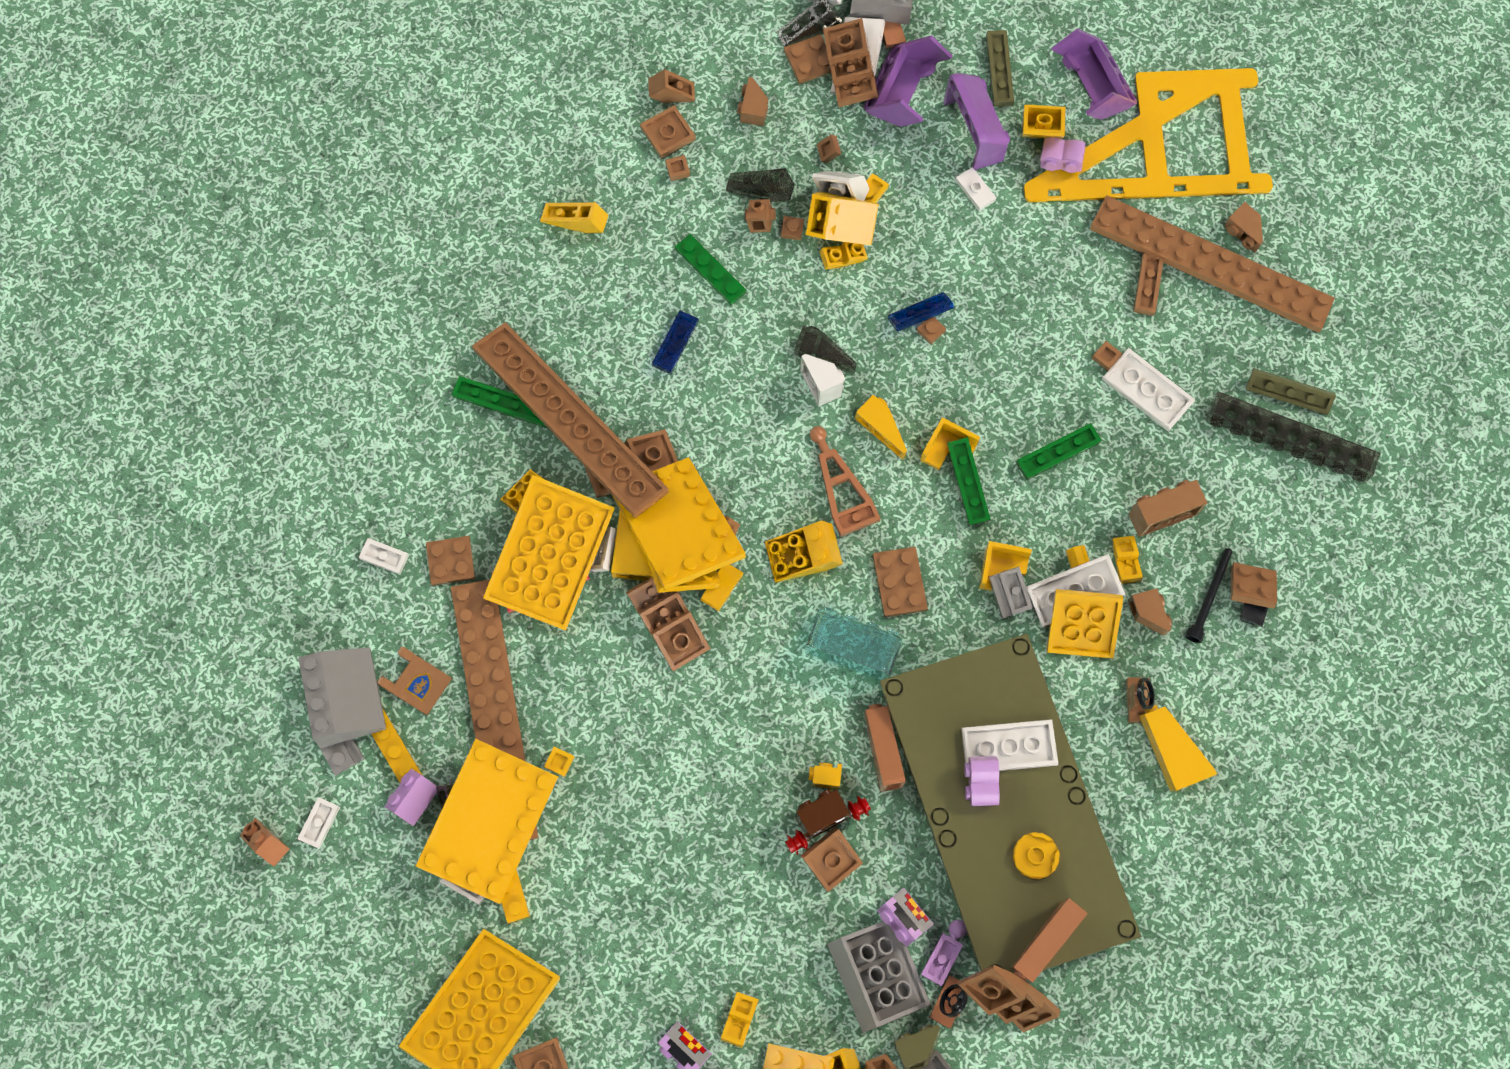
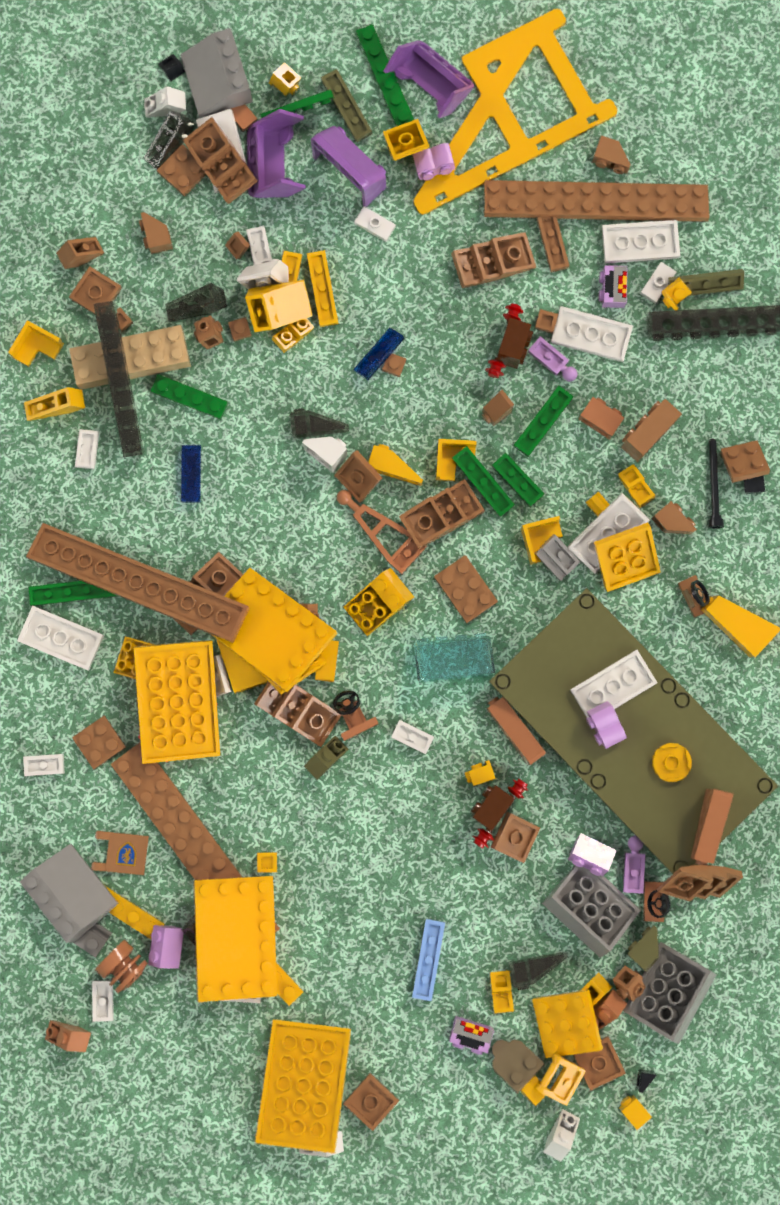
camera: 25 degrees left, 10 degrees up
none -> yellow panel [8,320,64,367]
none -> white plate [17,606,104,671]
none -> tan brick [69,325,191,390]
none -> white plate [75,429,99,469]
none -> clear smoke brick [93,300,144,457]
none -> nougat wheel [95,940,148,993]
none -> white plate [246,226,272,264]
none -> green plate [260,89,334,118]
none -> yellow brick [269,63,301,96]
none -> olive slope [304,736,349,780]
none -> yellow plate [307,250,338,327]
none -> nougat piece [333,690,379,741]
none -> medium nougat plate [334,450,383,503]
none -> green plate [356,24,414,127]
none -> white plate [391,720,434,754]
none -> medium nougat slope [399,479,485,549]
none -> light blue plate [412,919,445,1001]
none -> medium nougat slope [451,232,536,288]
none -> medium nougat slope [482,390,514,426]
none -> reddish brown brick [485,303,533,378]
none -> green plate [491,453,544,507]
none -> clear smoke slope [508,951,568,990]
none -> lavender plate [528,336,578,382]
none -> nougat brick [578,397,625,440]
none -> brick [599,265,627,308]
none -> white plate [602,220,680,264]
none -> white plate [640,262,676,304]
none -> yellow bracket [661,277,692,311]

